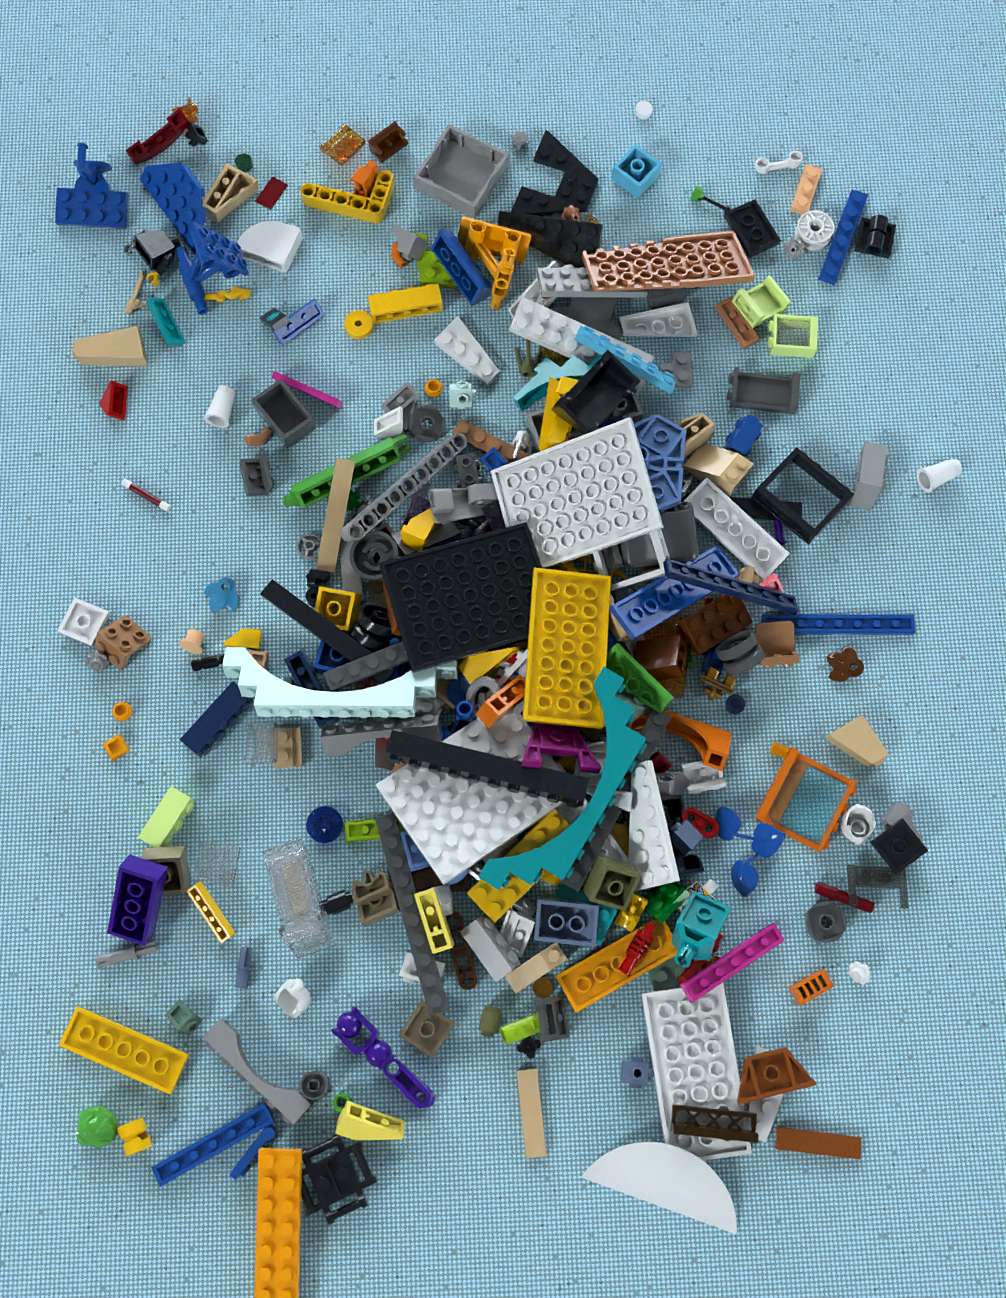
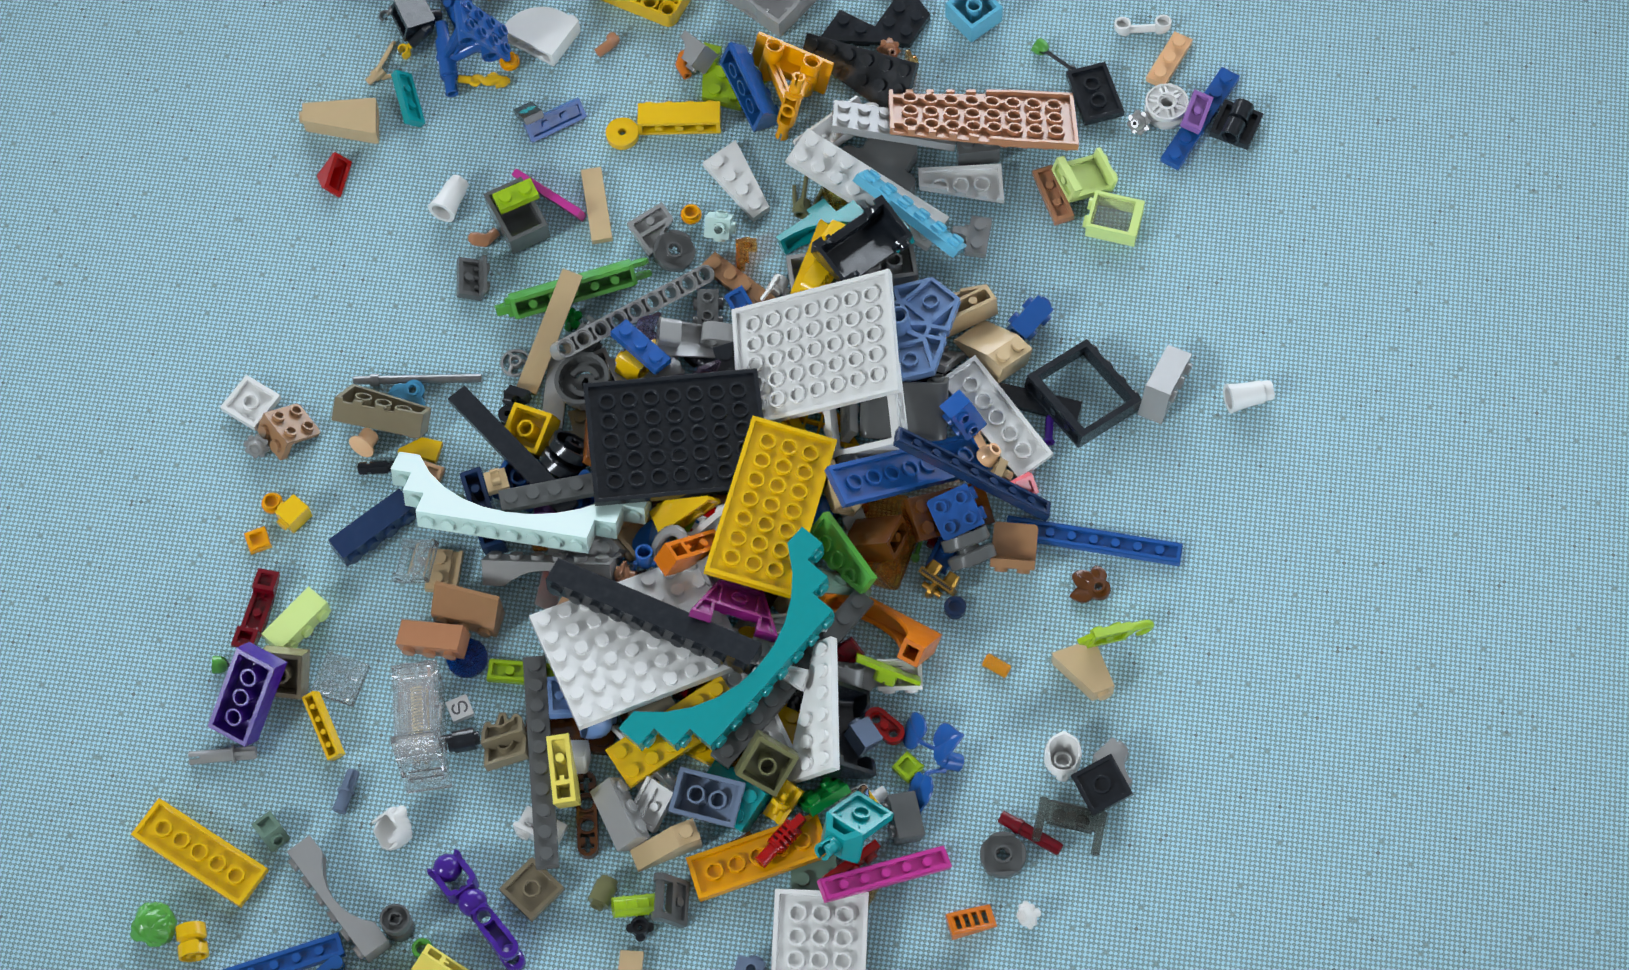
camera: 15 degrees right, 10 degrees down
dark red bar [121,478,171,512] -> none
white slope [374,407,403,437] -> none
pearl gold piece [533,978,553,999] -> none
dark grey panel [727,367,801,414] -> none
clear light blue panel [754,747,857,852] -> none
none -> bright green hinge [212,656,231,674]
none -> dark red slope [231,568,280,648]
none -> yellow brick [275,494,313,533]
none -> dark tan wedge [331,384,432,439]
none -> flat silver bar [353,374,482,387]
none -> nougat brick [395,619,471,660]
none -> medium nougat slope [431,581,505,638]
none -> white tile [445,694,475,724]
none -> tan tile [483,468,510,496]
none -> lime plate [492,178,540,215]
none -> light orange plate [499,51,520,71]
none -> tan tile [581,167,613,245]
none -> nougat arm [594,32,620,58]
none -> blue plate [610,319,671,375]
none -> nougat plant [614,561,637,582]
none -> clear orange bracket [735,237,757,271]
none -> lime piece [856,653,921,687]
none -> dark grey brick [882,791,925,846]
none -> lime tile [892,751,924,784]
none -> blue bracket [927,483,988,540]
none -> blue brick [939,390,987,441]
none -> light nougat bar [973,431,1001,467]
none -> lime plate [1077,620,1154,649]
none -> medium lavender plate [1180,89,1214,135]

